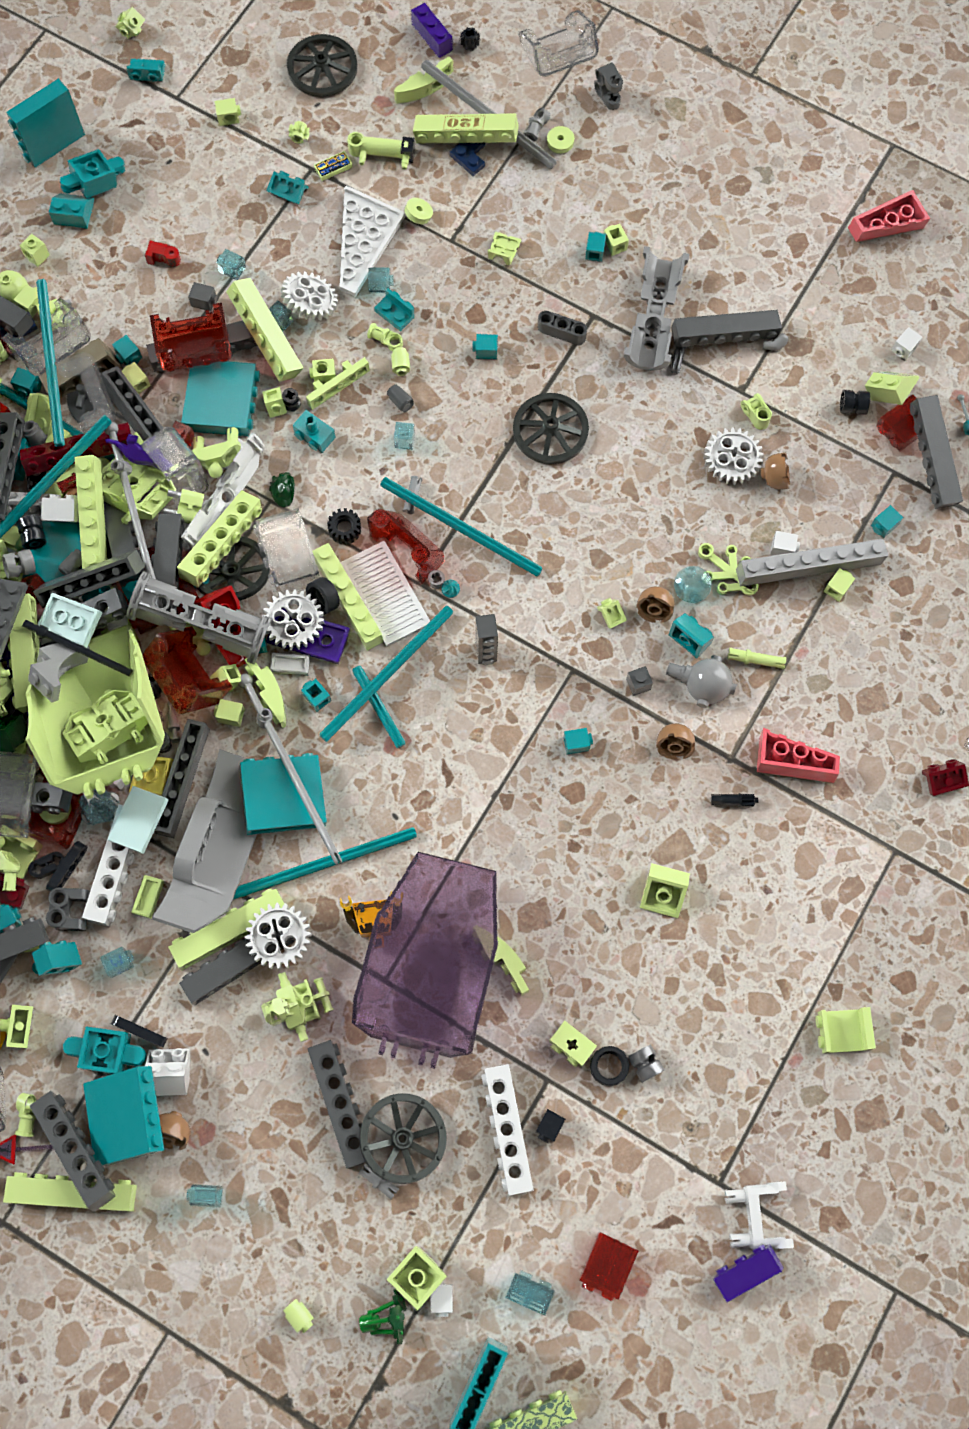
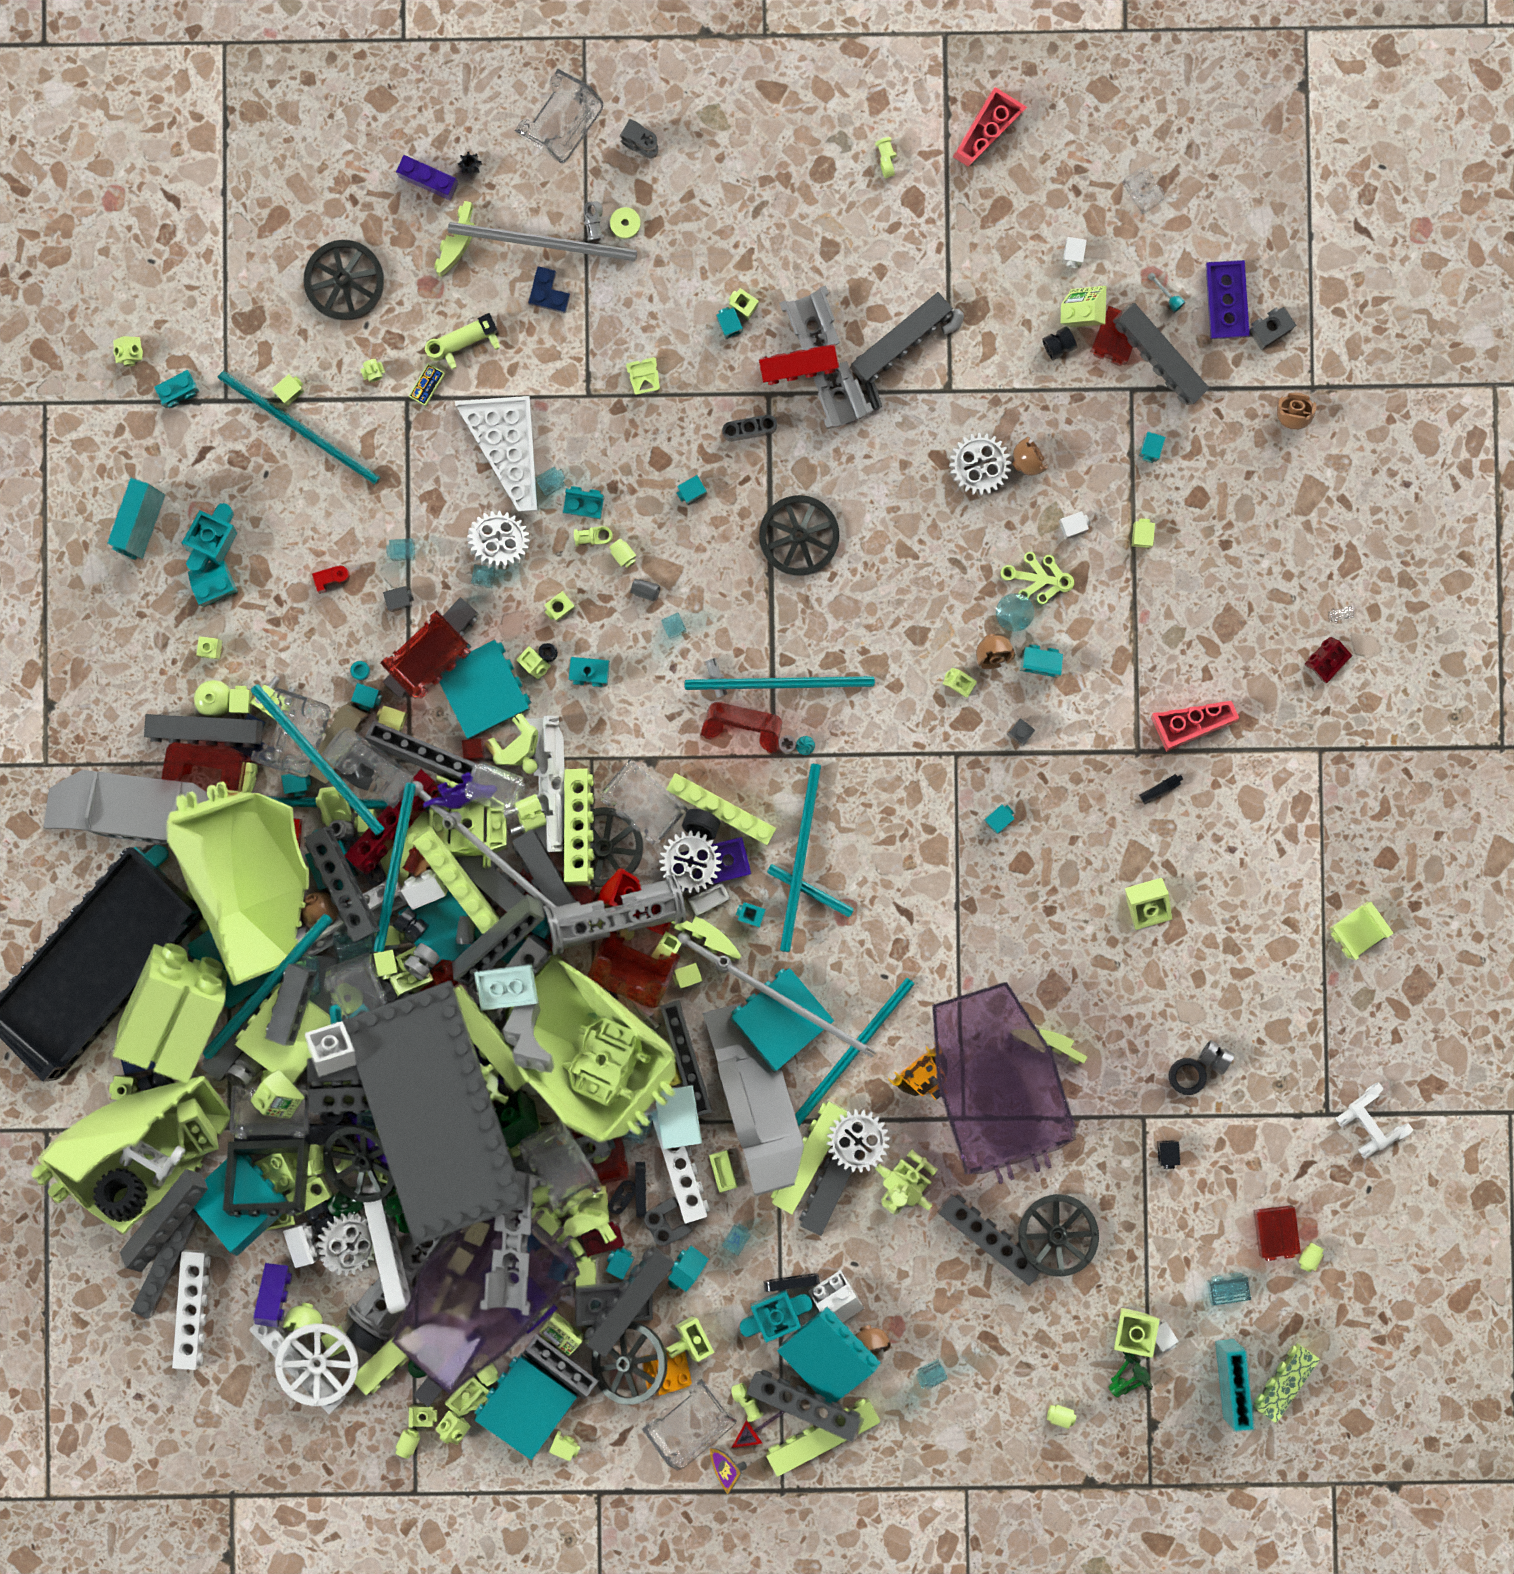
camera: 25 degrees left, 15 degrees up
black bar [23,620,133,677] -> none
yellowish green brick [226,278,303,382] -> none
teal bracket [266,170,309,205] -> none
dark green hat [269,472,295,508] -> none
yellowish green hinge [306,357,370,410] -> none
black tyre [327,508,362,545] -> none
white window [340,541,430,647] -> none
light grey pin [358,1164,399,1200] -> none
yellowish green piece [404,198,433,224] -> none
yellowish green brick [413,114,519,143] -> none
dark grey brick [475,614,498,665] -> none
white brick [481,1064,534,1196] -> none
yellowish green brick [549,1021,597,1067] -> none
medium nougat cylinder [656,723,695,760] -> none
light grey piece [666,655,737,708] -> none
dark purple brick [713,1244,784,1302] -> none
yellowish green pin [727,648,786,669] -> none
light grey brick [736,539,888,587] -> none
yellowish green piece [741,393,772,430] -> none
none -> teal axle [217,370,381,484]
none -> teal tile [350,661,370,680]
none -> red wedge [759,344,839,385]
none -> yellowish green connector [875,137,897,179]
none -> yellowish green brick [1298,1242,1324,1273]

